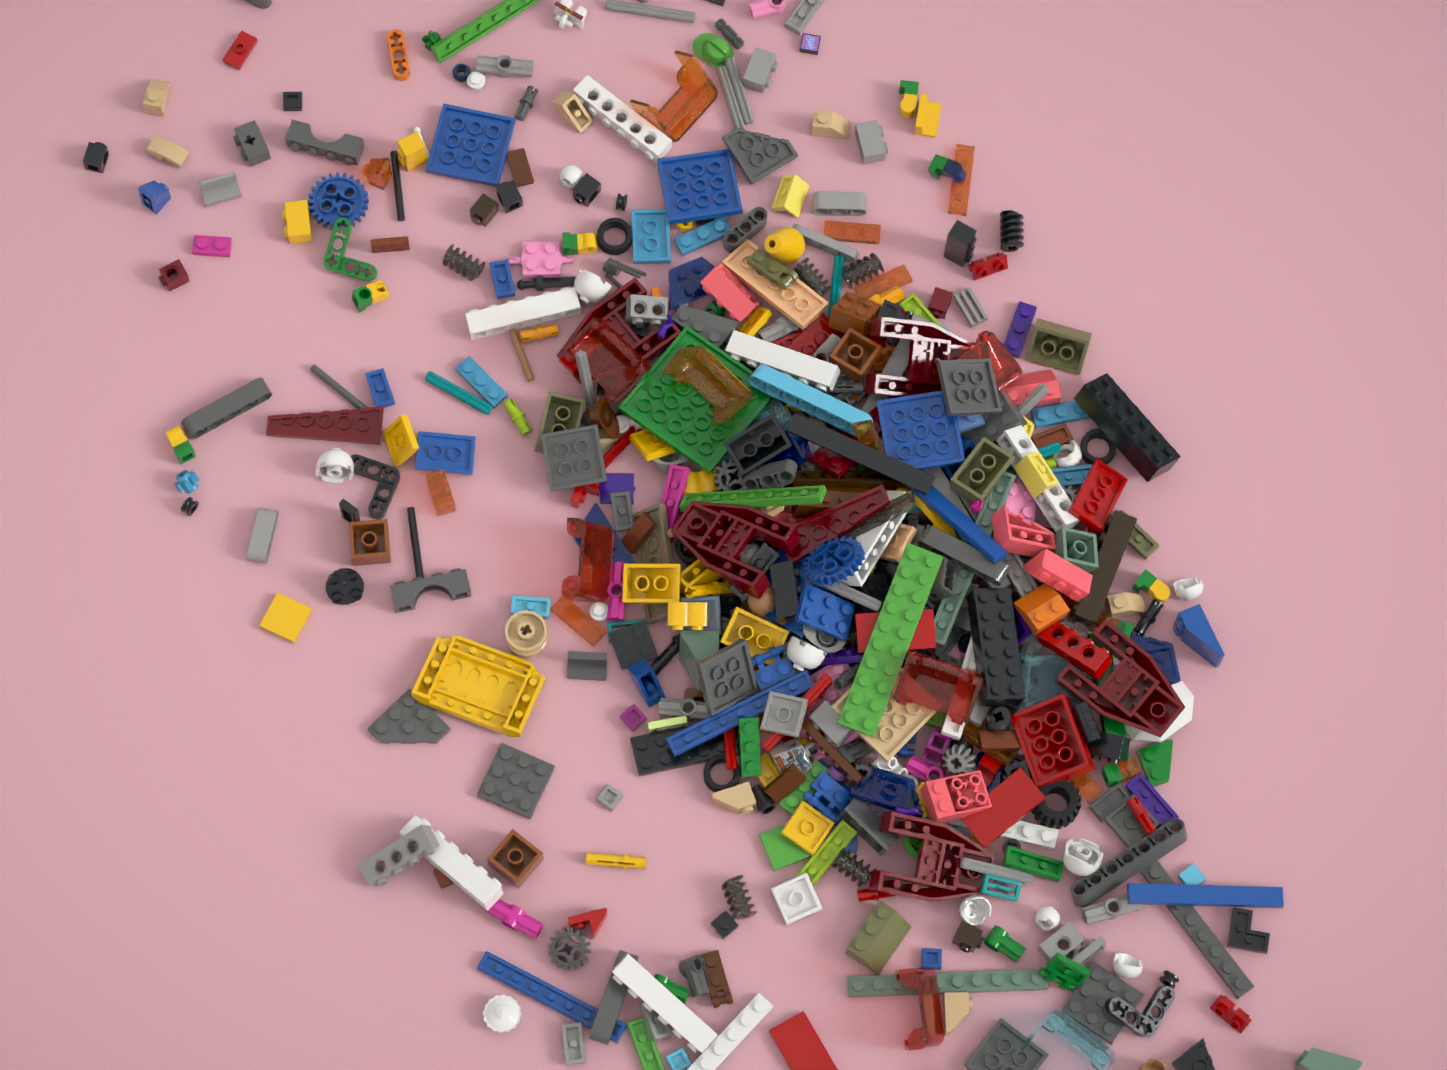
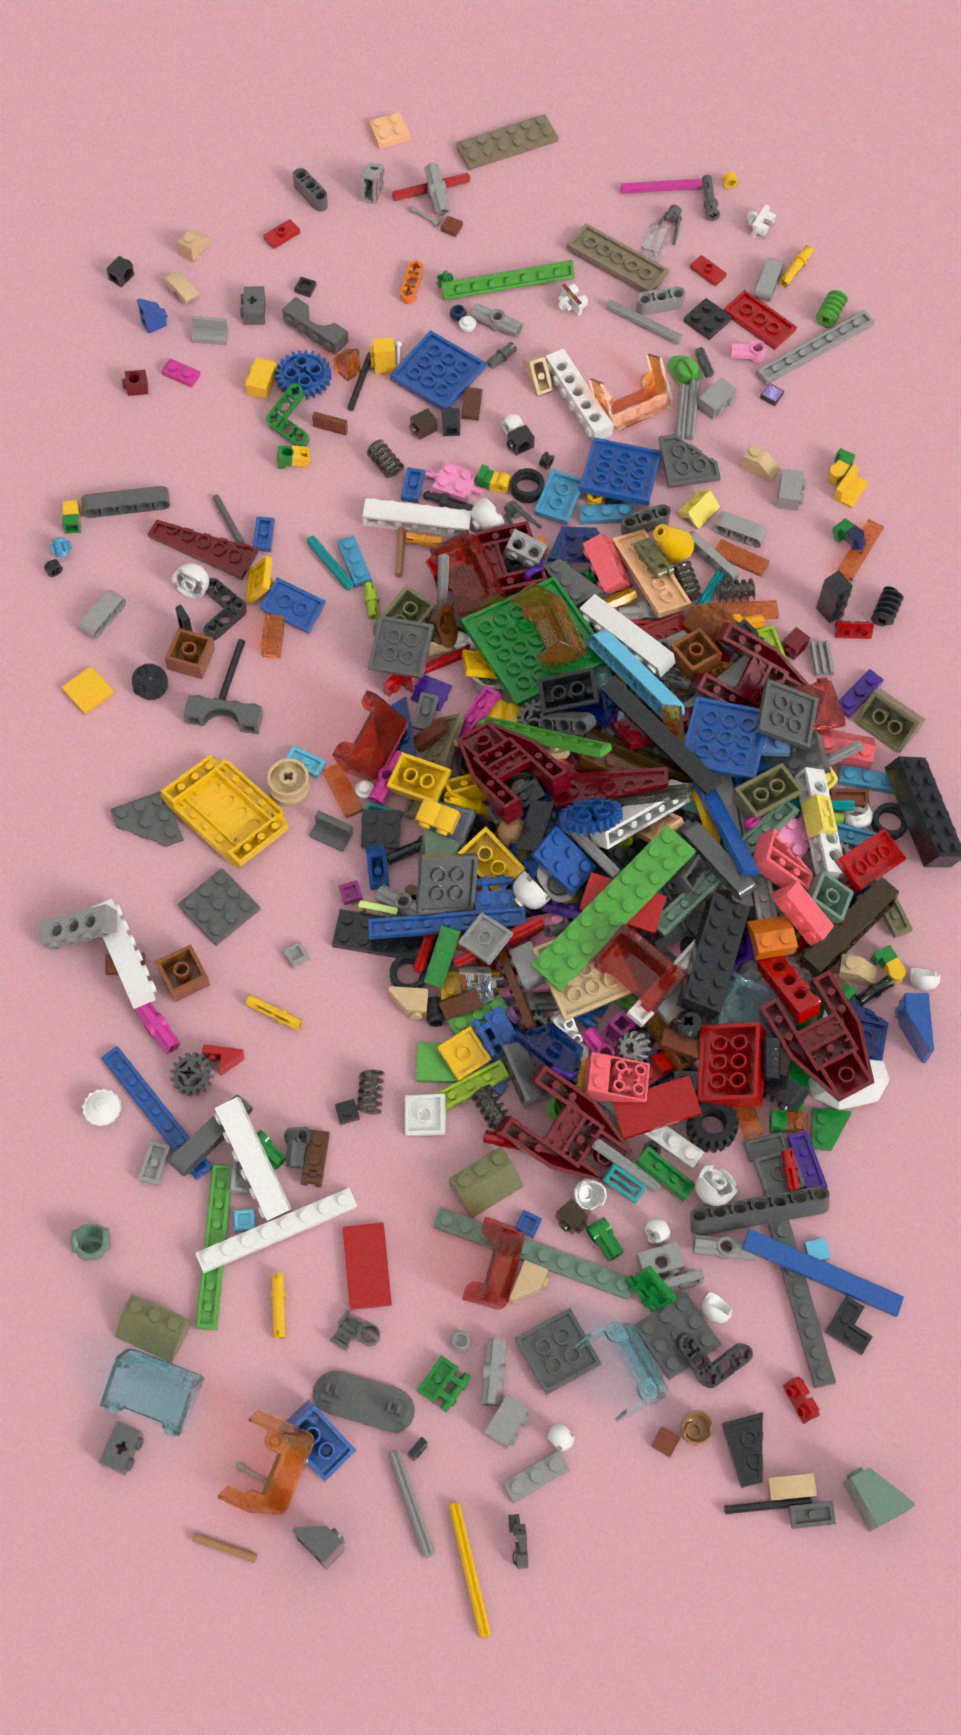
camera: 25 degrees right, 5 degrees down
black bush [1159,970,1179,989] -> none

